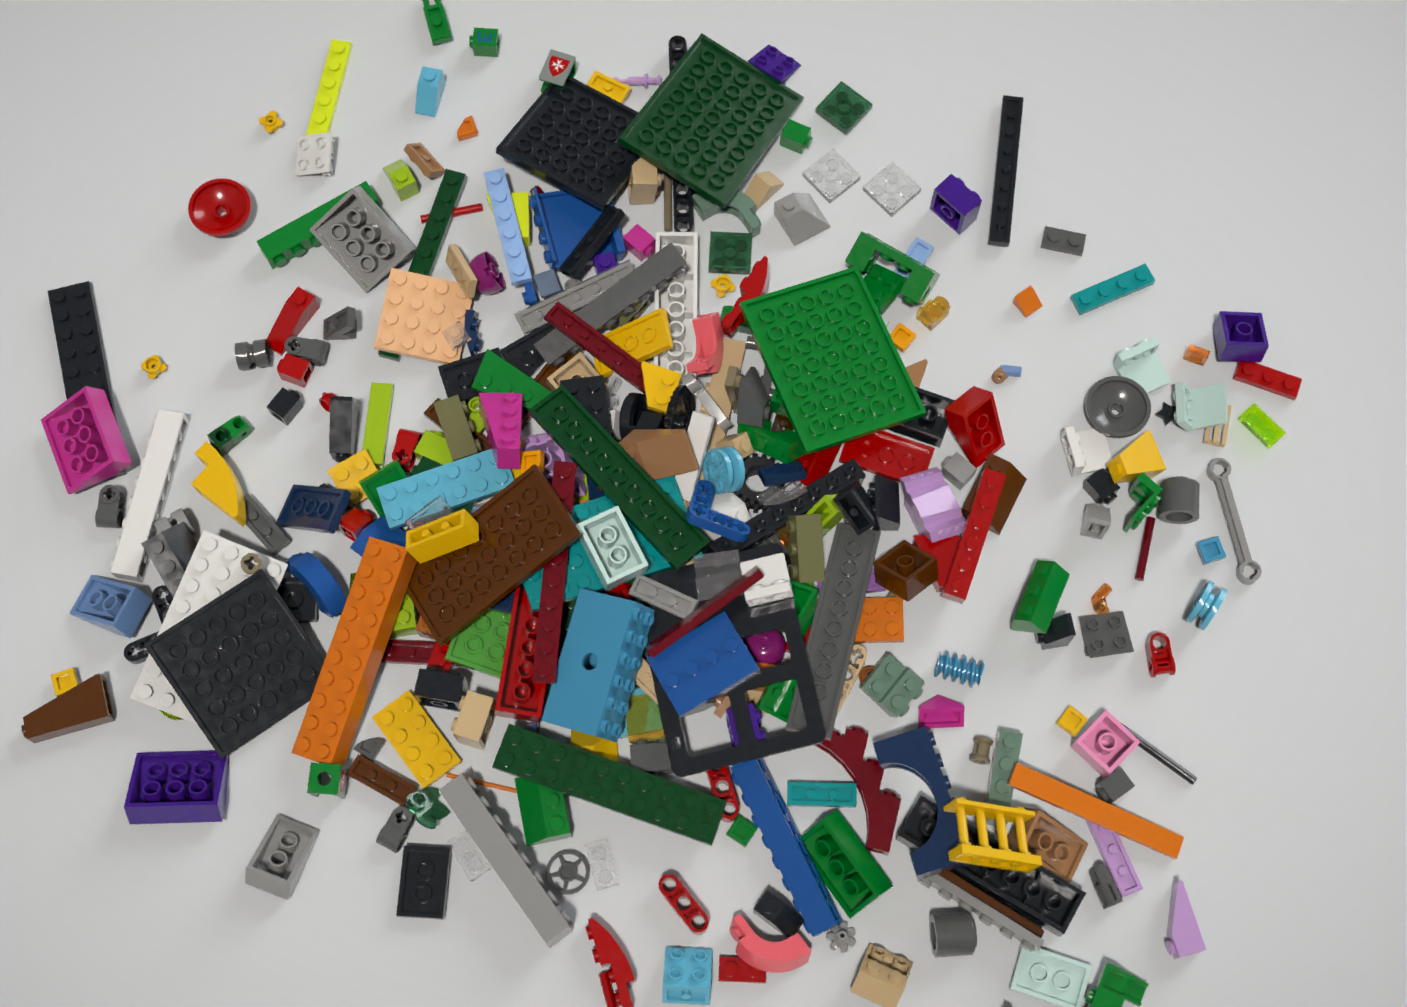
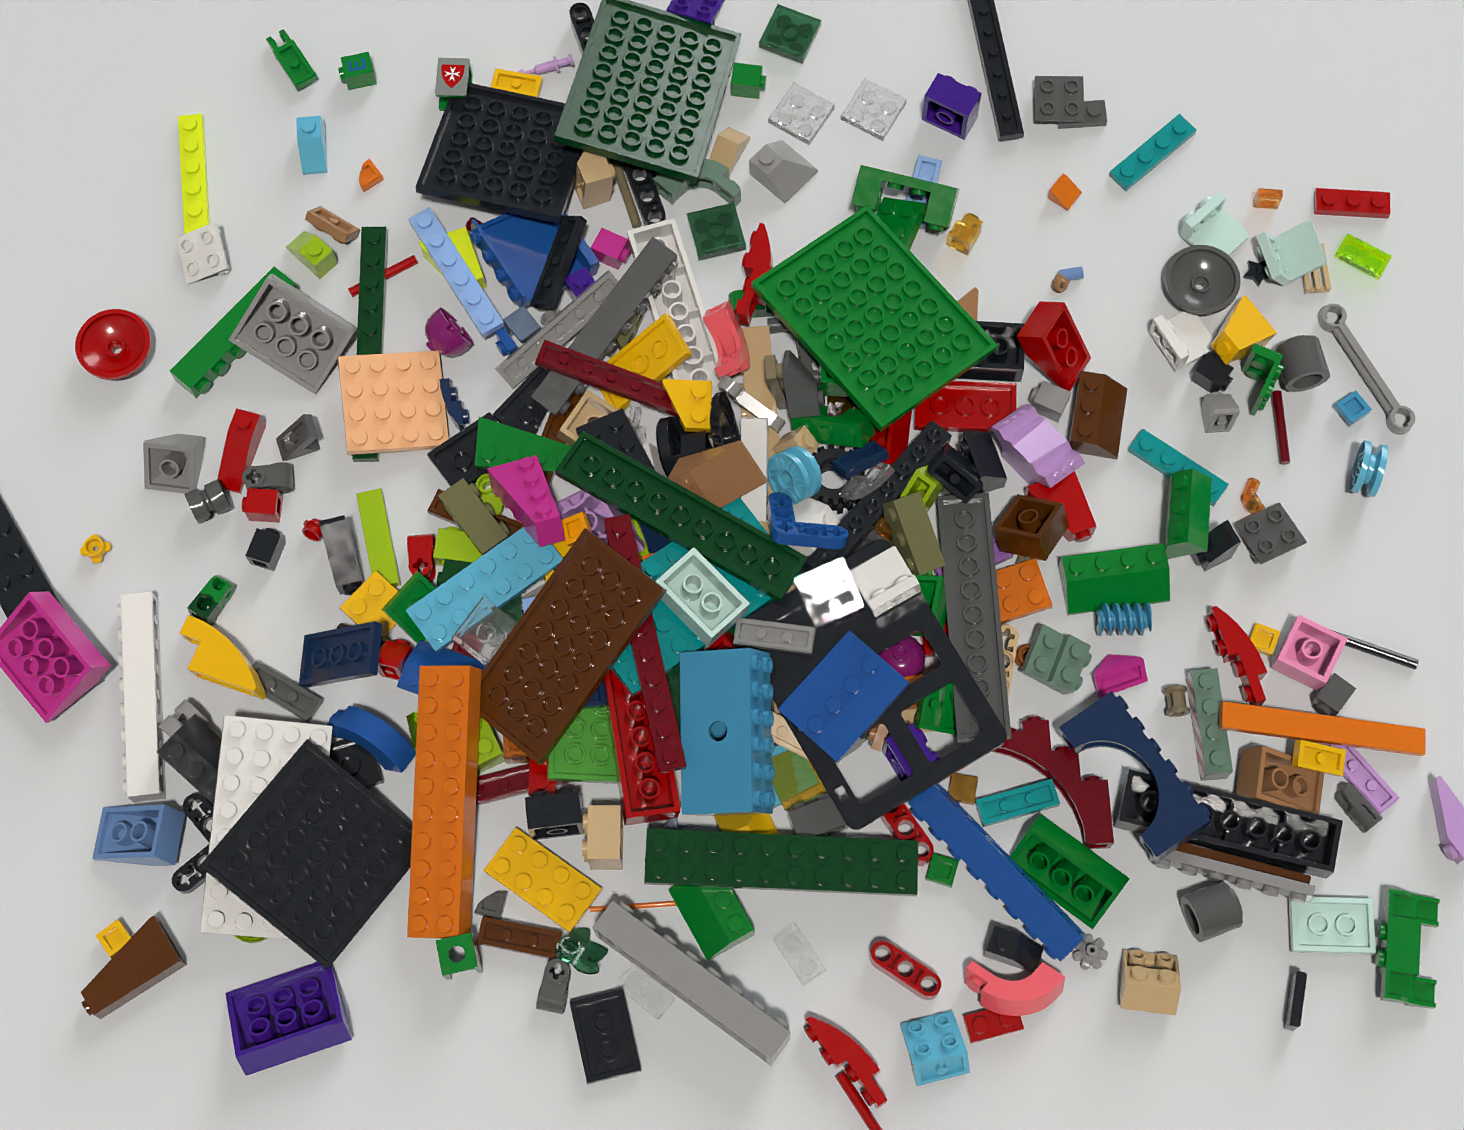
camera: 15 degrees left, 0 degrees up
dark grey piece [95,485,125,528] -> none
dark tan bush [241,553,261,575] -> none
light grey slope [245,814,320,900] -> none
yellow plate [259,111,283,133] -> none
yellow brick [406,509,479,564] -> none
clear tile [441,321,472,351] -> none
tan tile [445,244,477,298] -> none
dark grey wheel [546,850,590,895] -> none
dark red tile [646,565,764,657] -> none
yellow plate [710,274,735,298] -> none
light orange plate [890,323,917,353] -> none
red brick [941,468,1006,604] -> none
yellow fence [943,797,1042,873] -> none
red piece [1145,632,1176,678] -> none
dark purple brick [1213,311,1269,362] -> none
none -> light grey slope [143,434,203,494]
none -> pearl gold tile [949,773,978,805]
none -> dark grey hinge [1033,76,1084,122]
none -> green slope [1058,543,1170,616]
none -> teal plate [1128,429,1229,507]
none -> red slope [1206,606,1267,706]
none -> yellow plate [1292,740,1346,776]

